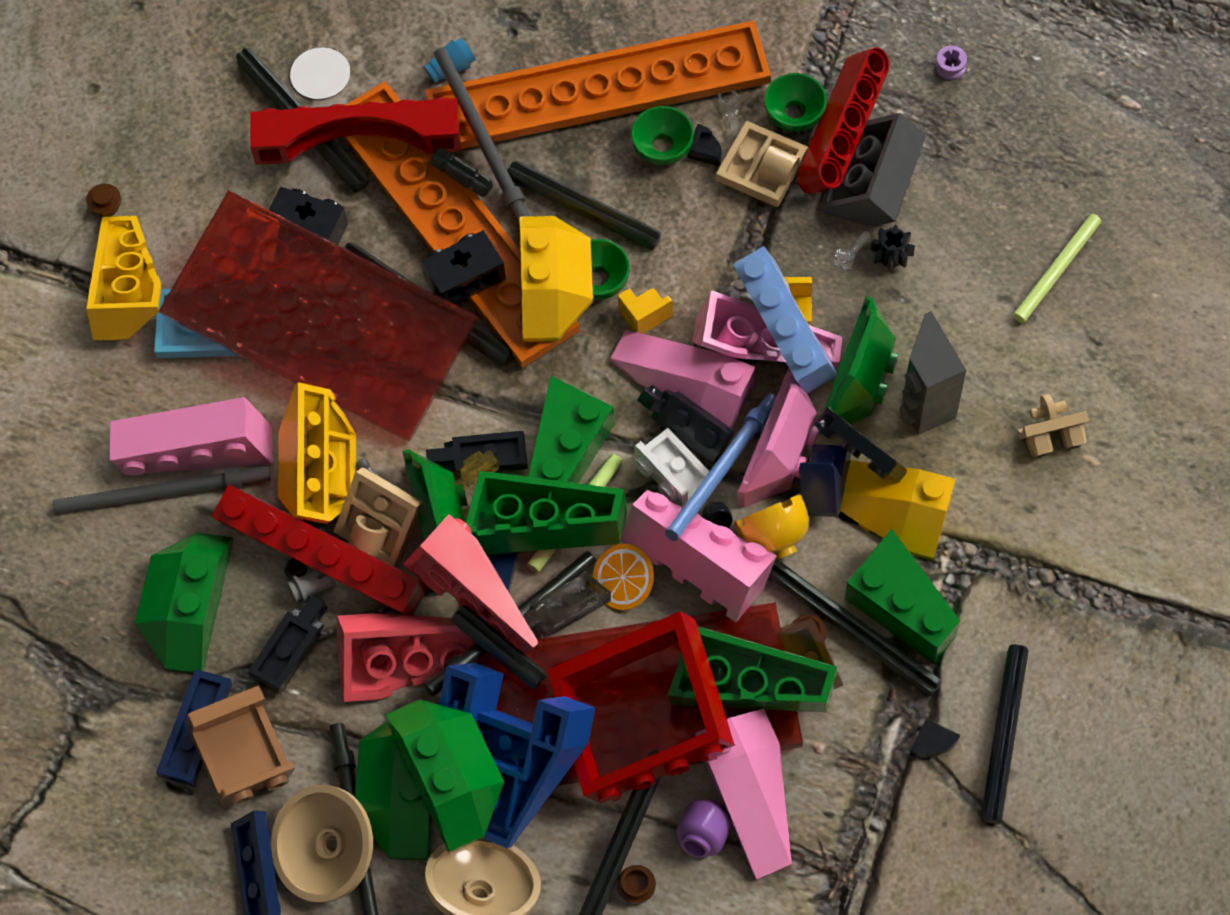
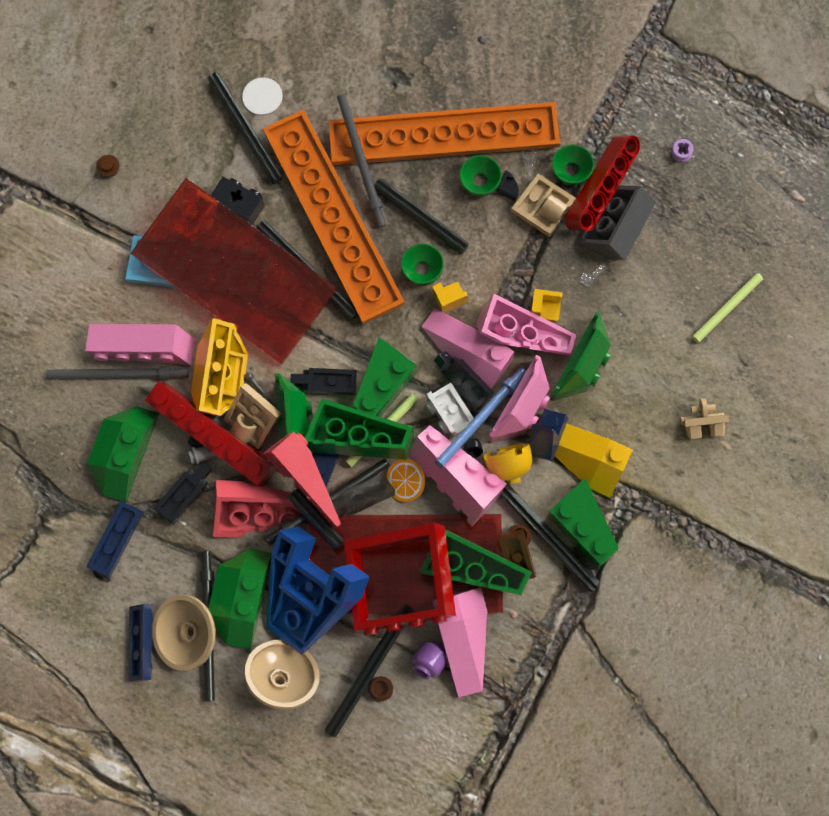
camera: 10 degrees right, 10 degrees up
yellow wedge [86,216,162,340] -> none
medium nougat panel [185,685,295,806] -> none
red arch [250,97,461,165] -> none
green wedge [384,700,504,853] -> none
black brick [421,230,506,310] -> none
dark azure cone [424,38,476,83] -> none
pearl dark grey axle [431,148,493,197] -> none
clear yellow plate [460,450,499,489] -> none
yellow wedge [519,216,593,342] -> none
light blue arch [733,246,839,394] -> none
black hinge [814,407,907,482] -> none
black gear [870,225,915,271] -> none
dark grey slope [900,311,966,435] -> none
black tile [909,719,960,759] -> none
black axle [981,644,1029,824] -> none

